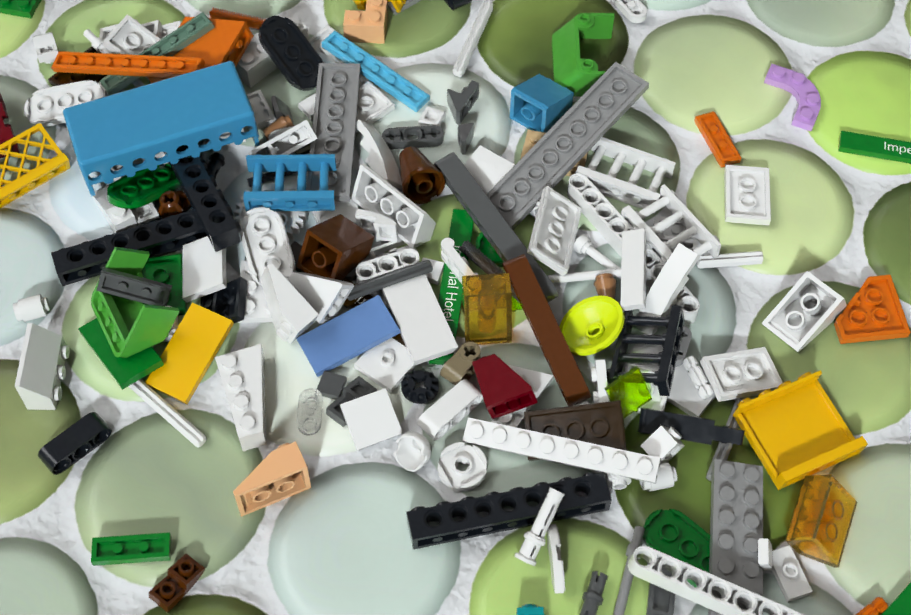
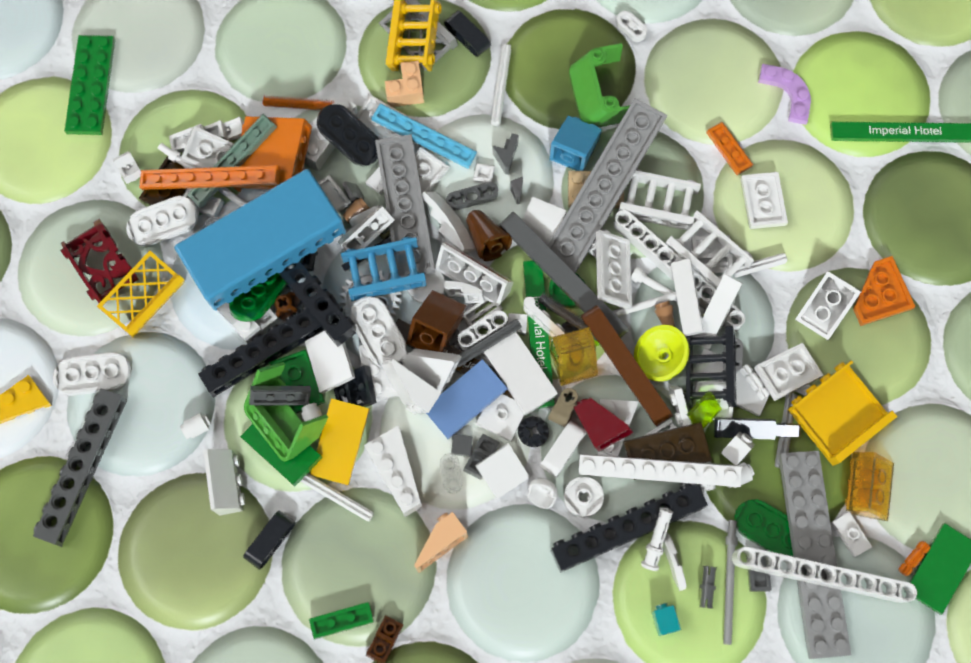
camera: 10 degrees left, 15 degrees up
white tile [758,538,773,570] -> none

